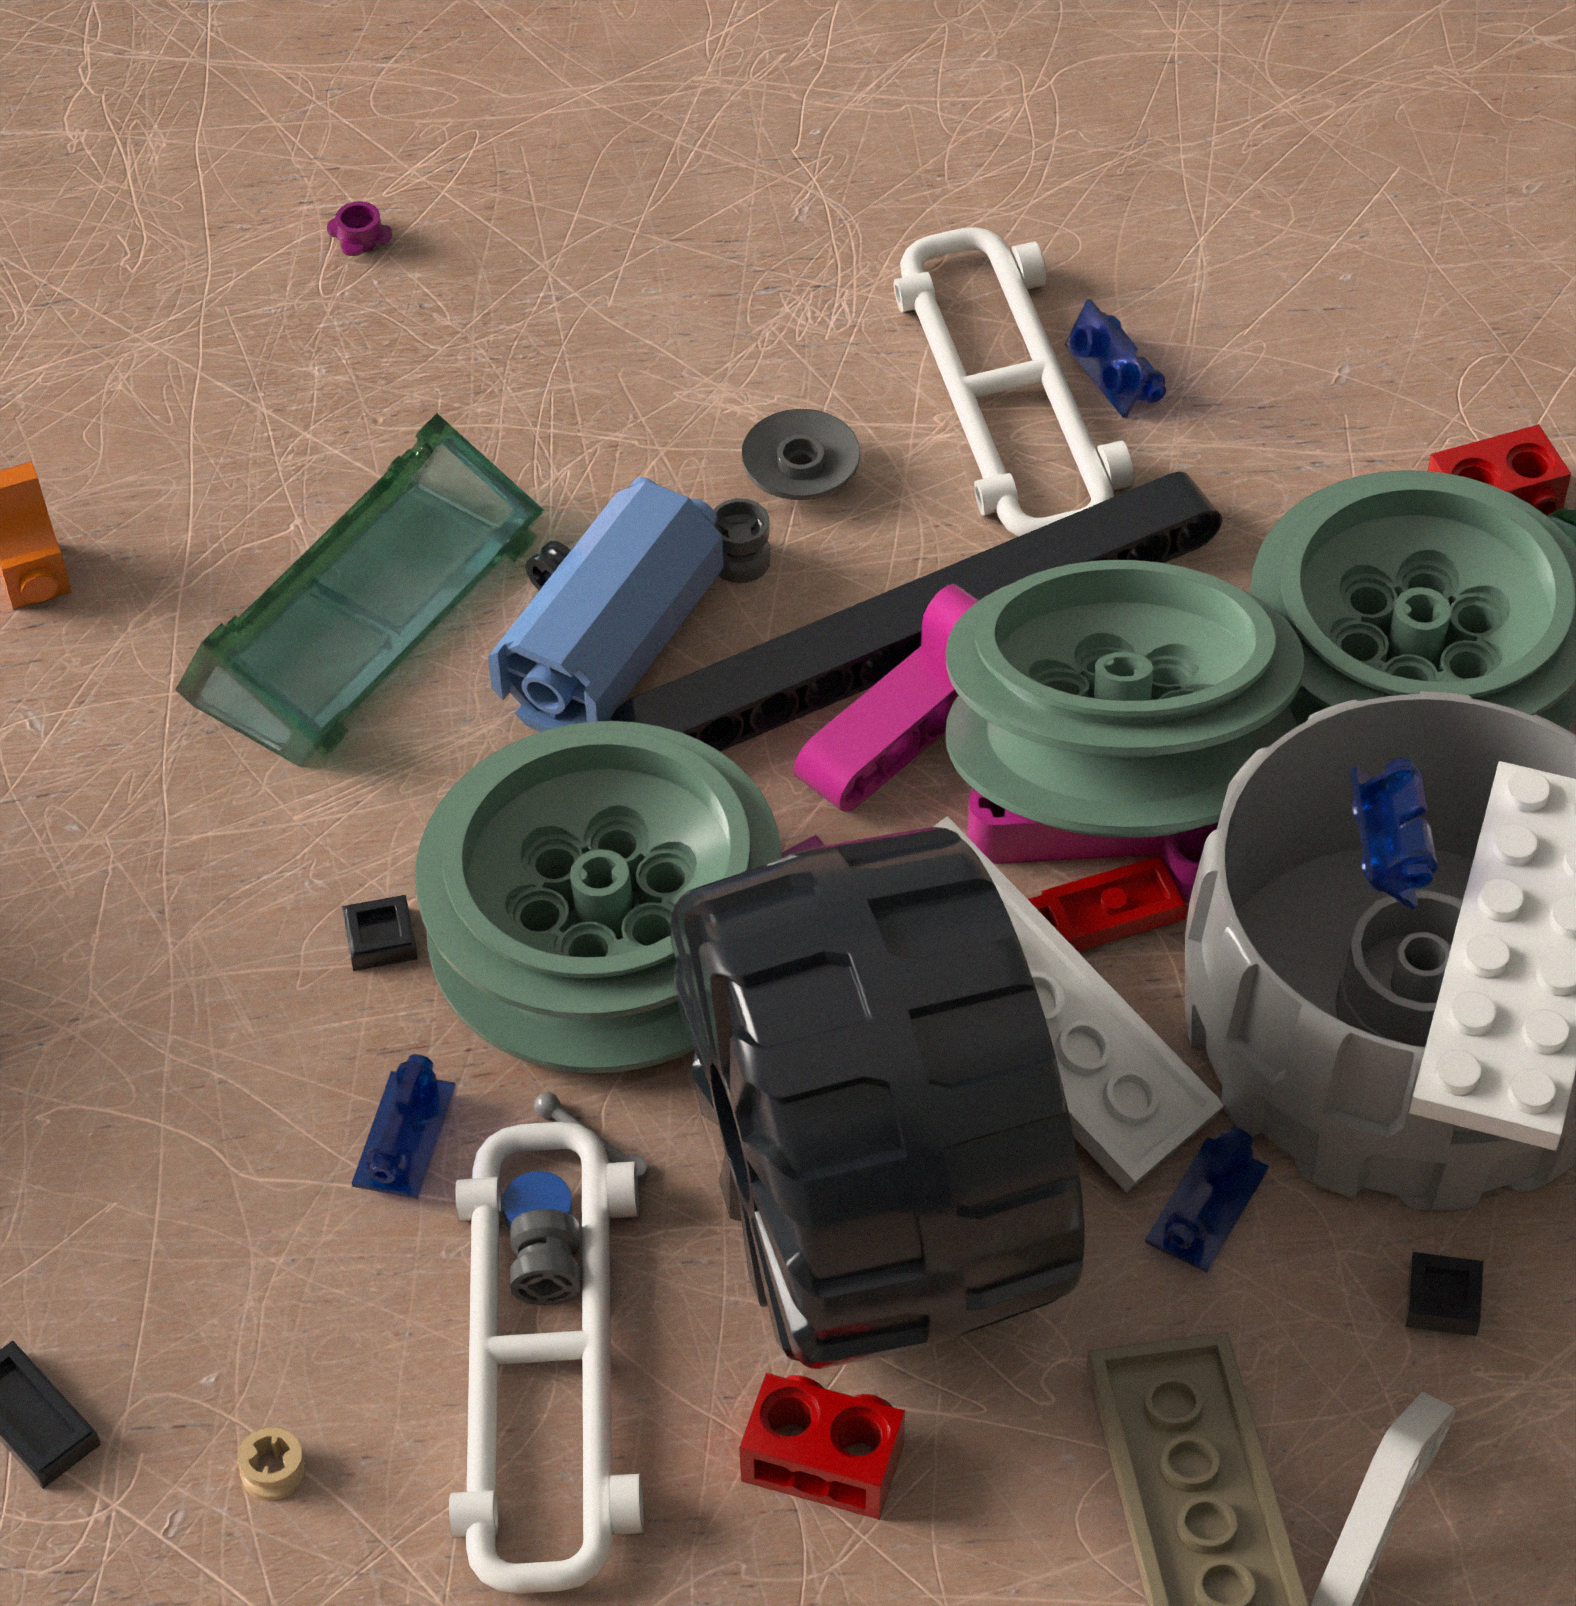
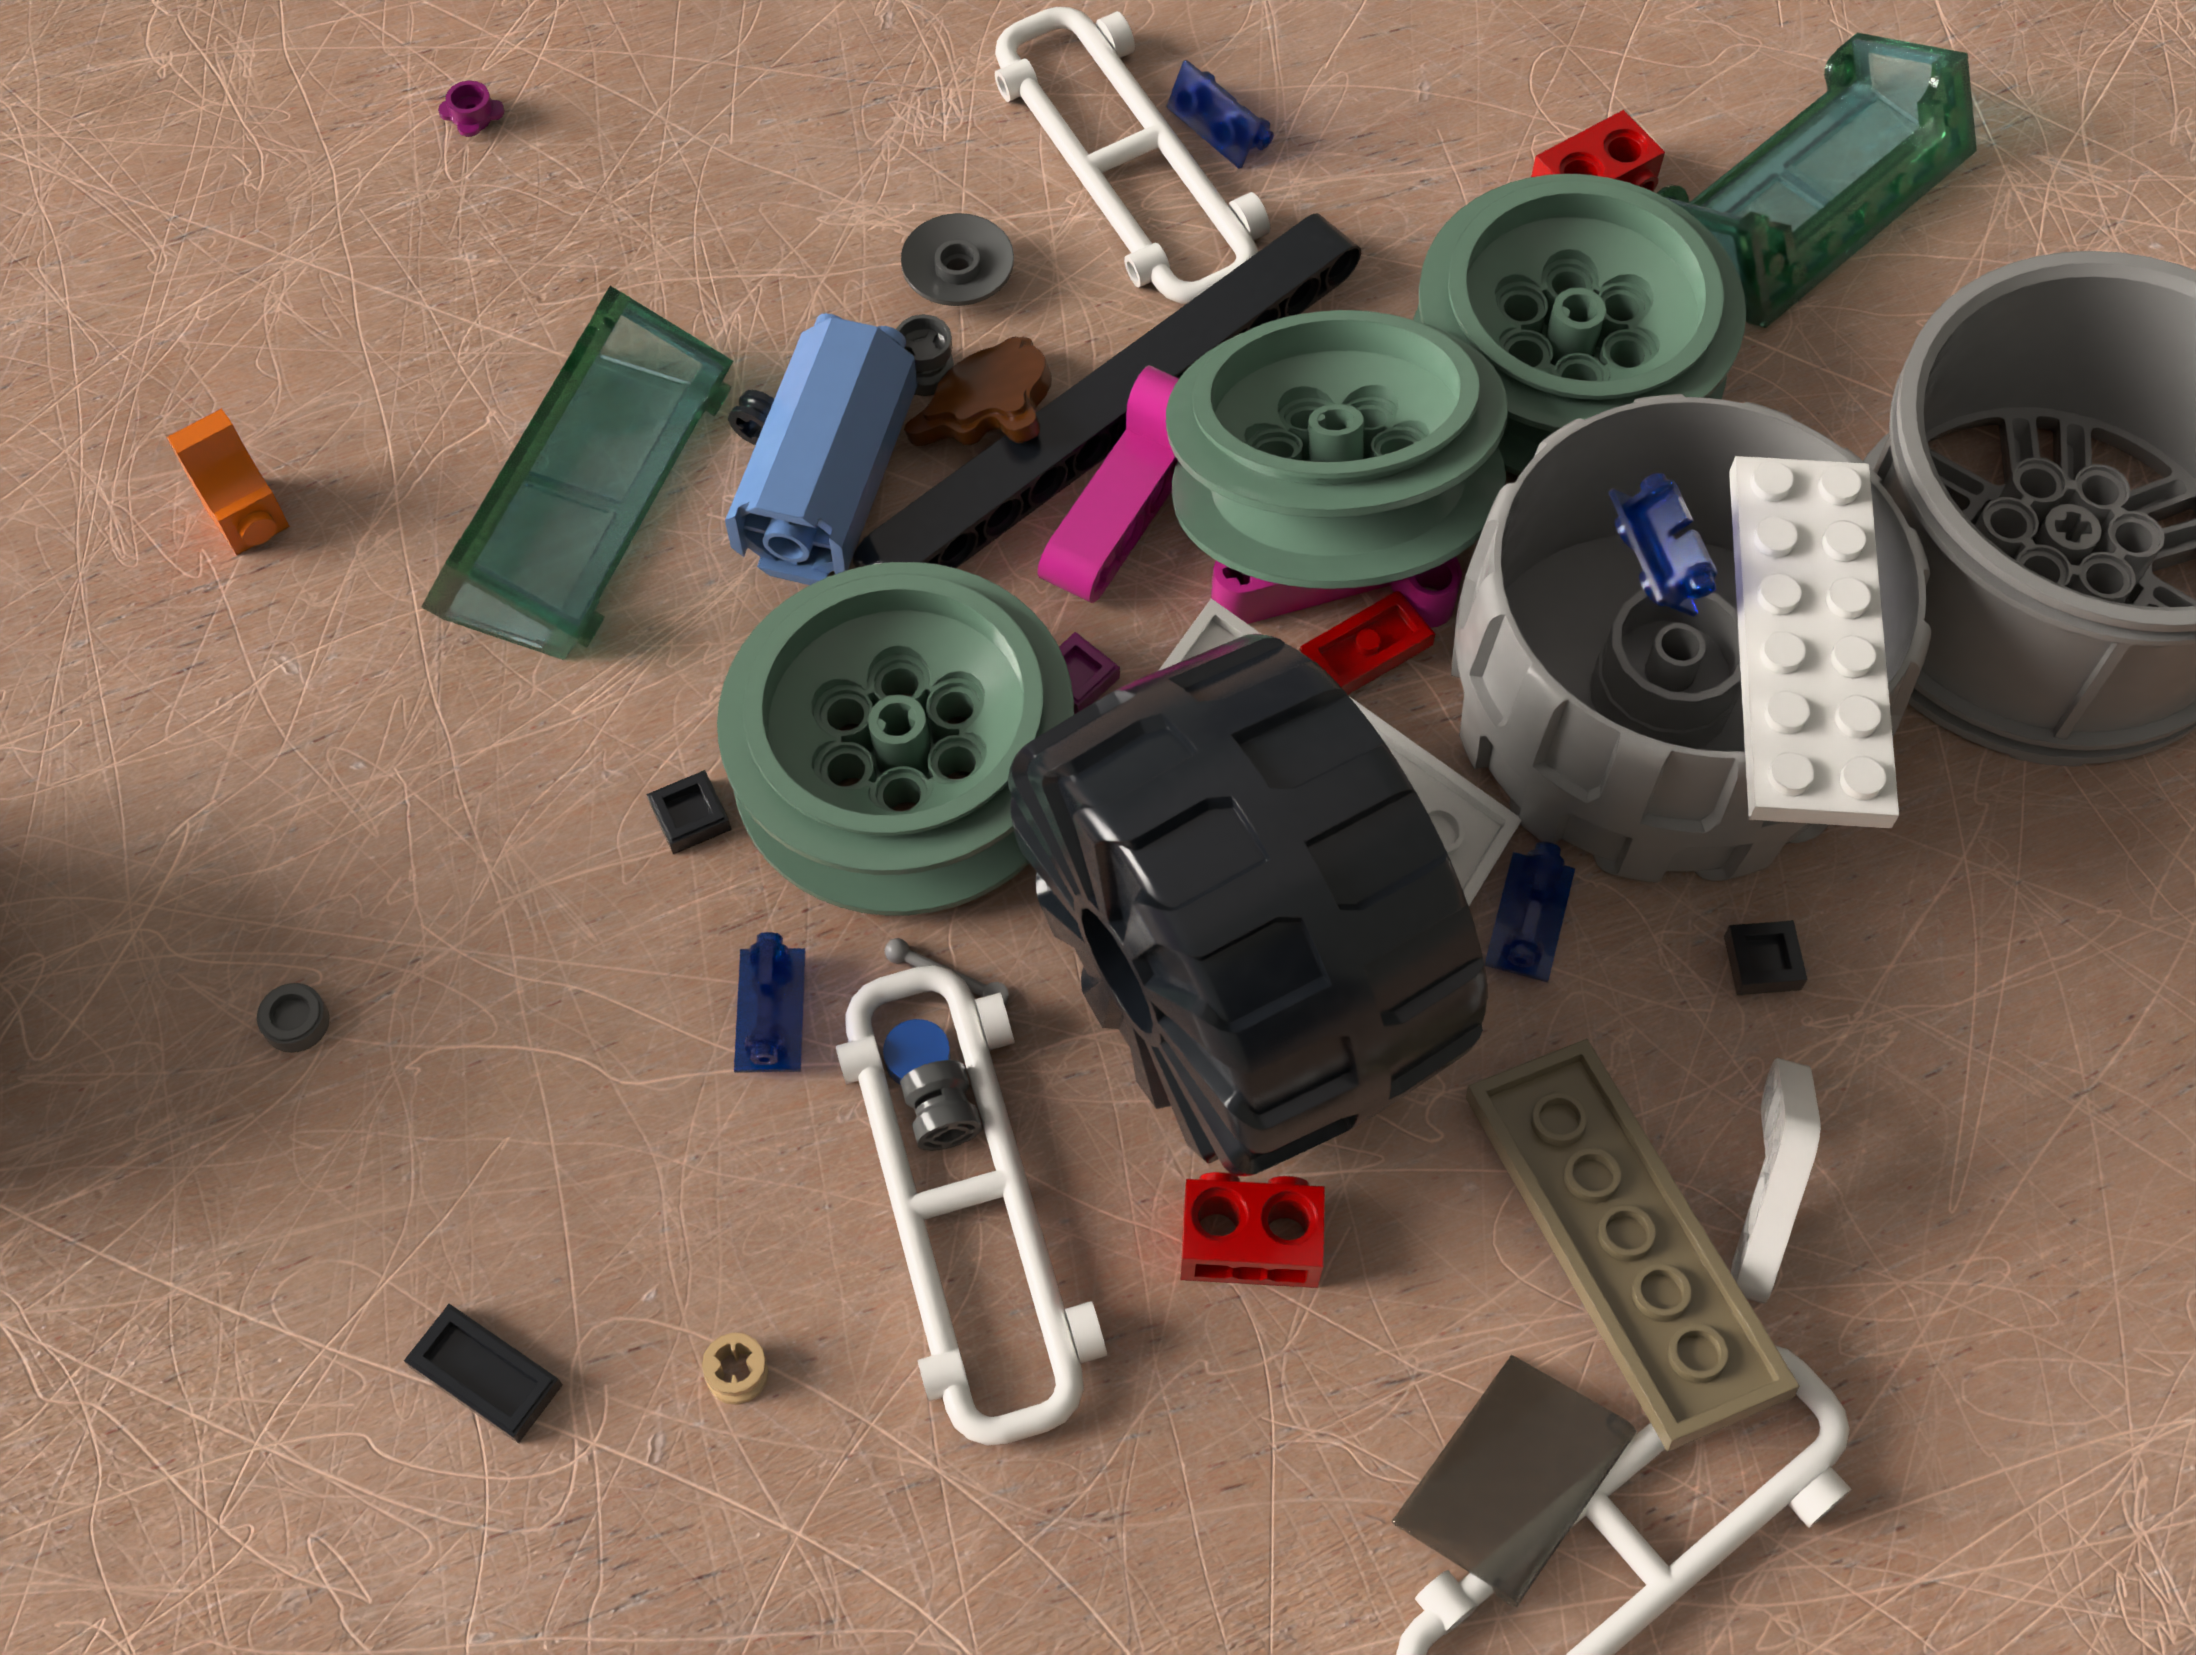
camera: 15 degrees left, 10 degrees up
none -> reddish brown tile [904,336,1052,446]

